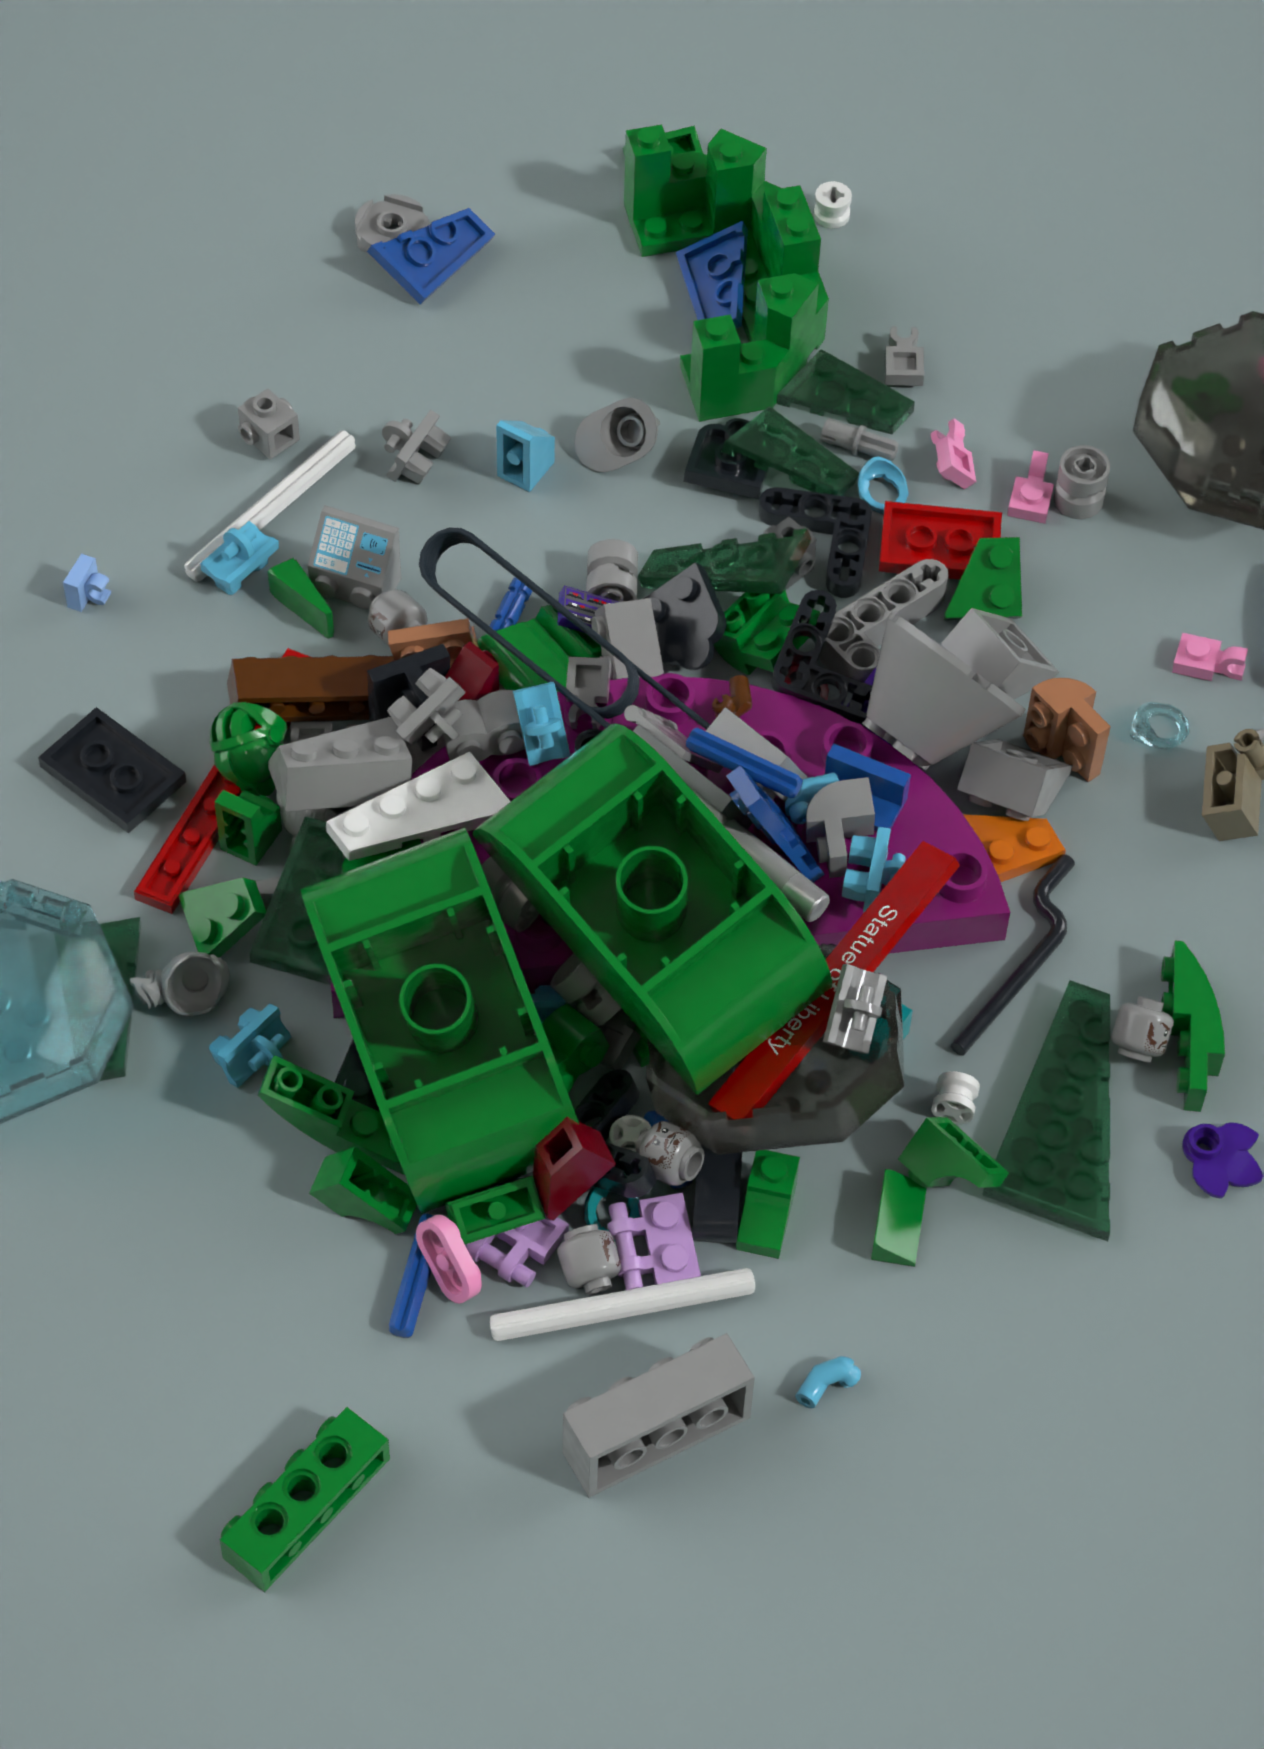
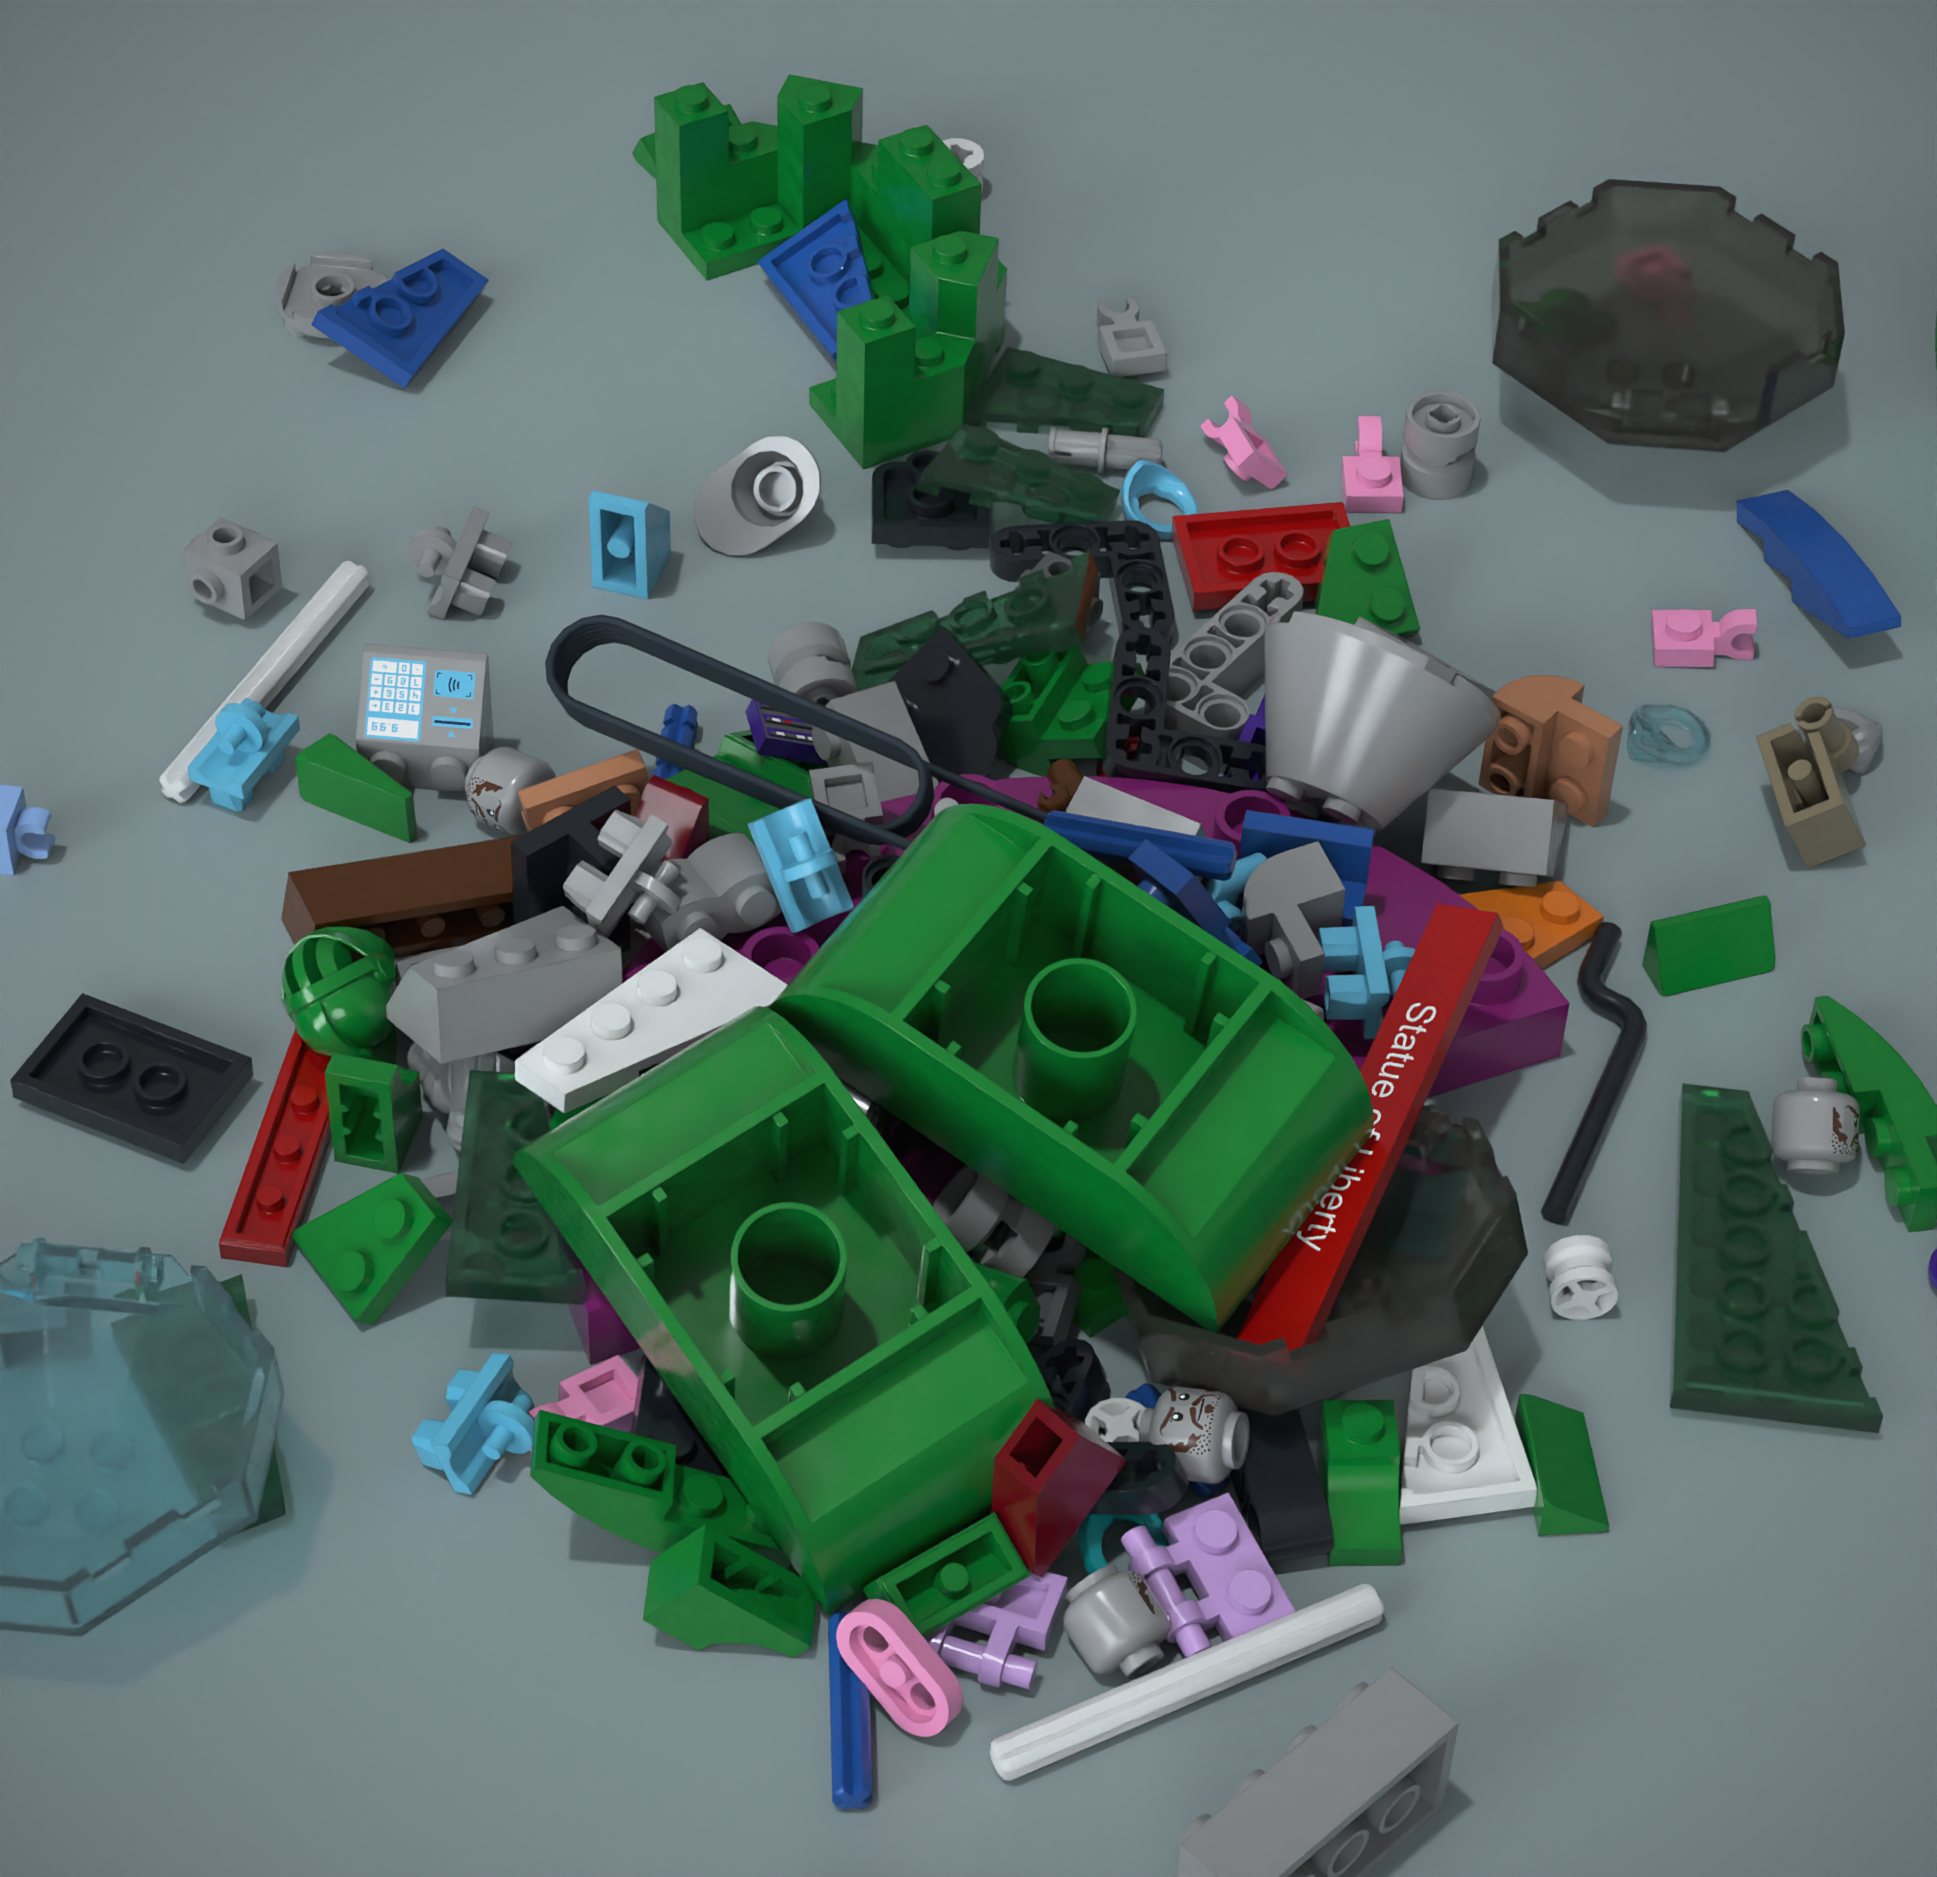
camera: 15 degrees left, 10 degrees down
light grey hair [130,952,230,1016] -> none
medium azure arm [795,1356,861,1408] -> none
light grey hips [823,964,888,1054] -> none
green arch [898,1117,1009,1188] -> none
none -> bright pink plate [528,1355,638,1453]
none -> white wing [1399,1325,1538,1525]
none -> green slope [1642,895,1776,997]

